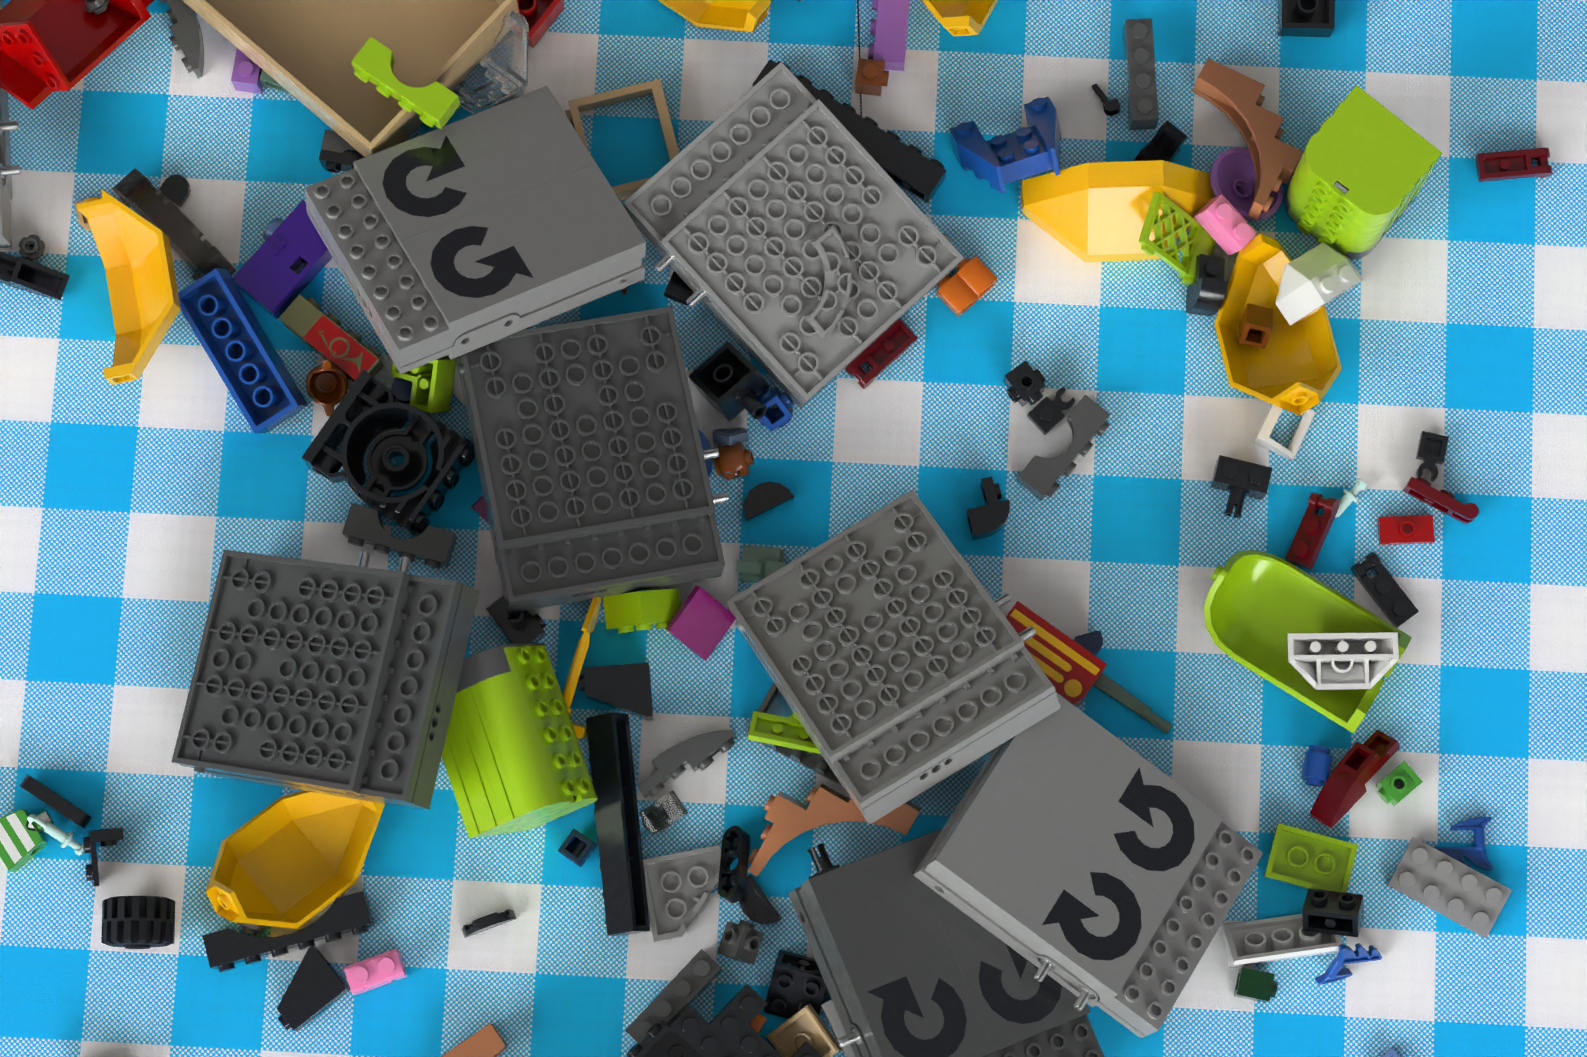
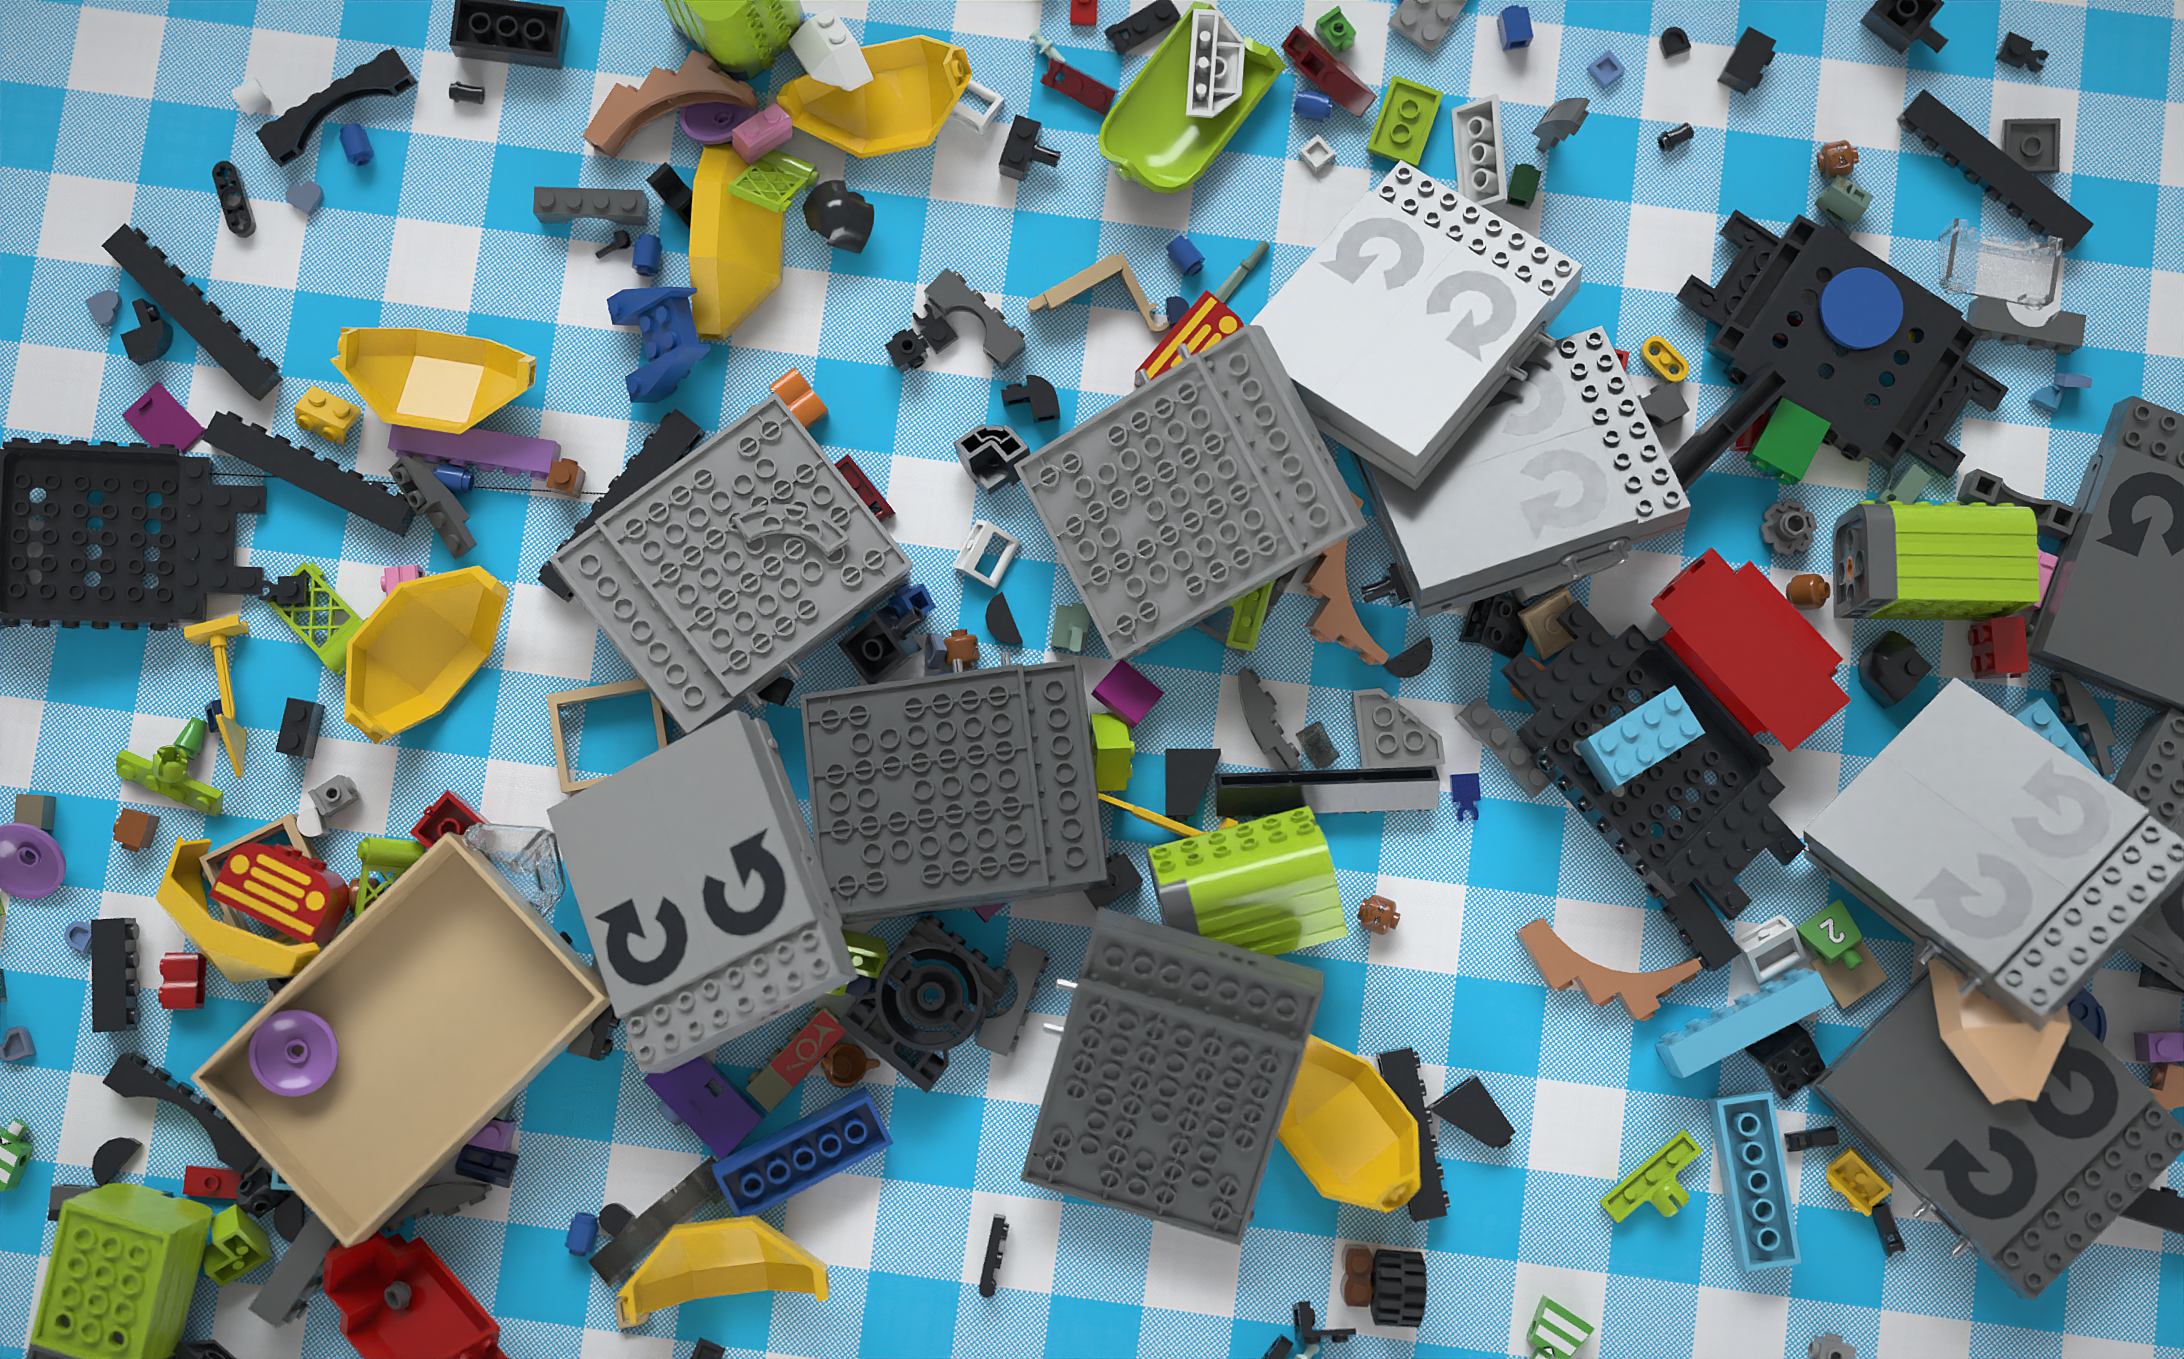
camera: 90 degrees left, 5 degrees up
bright pink brick [344,949,408,995] -> none
lime arch [351,36,460,130] -> none
black tile [462,909,516,938] -> none
dark blue brick [558,829,597,867] -> none
dark grey brick [717,920,764,965] -> none
black beam [718,826,750,903] -> none
black brick [1185,254,1228,316] -> none
dark orange brick [1239,303,1273,349] -> none
black brick [1302,889,1364,937] -> none
blue piece [1315,943,1382,985] -> none
none -> dark blue slope [455,1144,519,1188]
none -> blue brick [565,1212,599,1256]
none -> blue brick [632,234,663,277]
none -> black brick [802,180,875,254]
none -> white tile [952,519,1021,589]
none -> black brick [953,423,1031,495]
none -> black plate [979,1213,1009,1298]
none -> tan hinge [1027,253,1169,333]
none -> blue brick [1166,235,1205,276]
none -> white tile [1298,134,1336,174]
none -> reddish brown brick [1340,1244,1373,1307]
none -> dark orange head [1357,895,1401,935]
none -> clear blue plate [1449,773,1481,822]
none -> blue brick [1497,5,1534,51]
none -> dark grey slope [1532,97,1590,154]

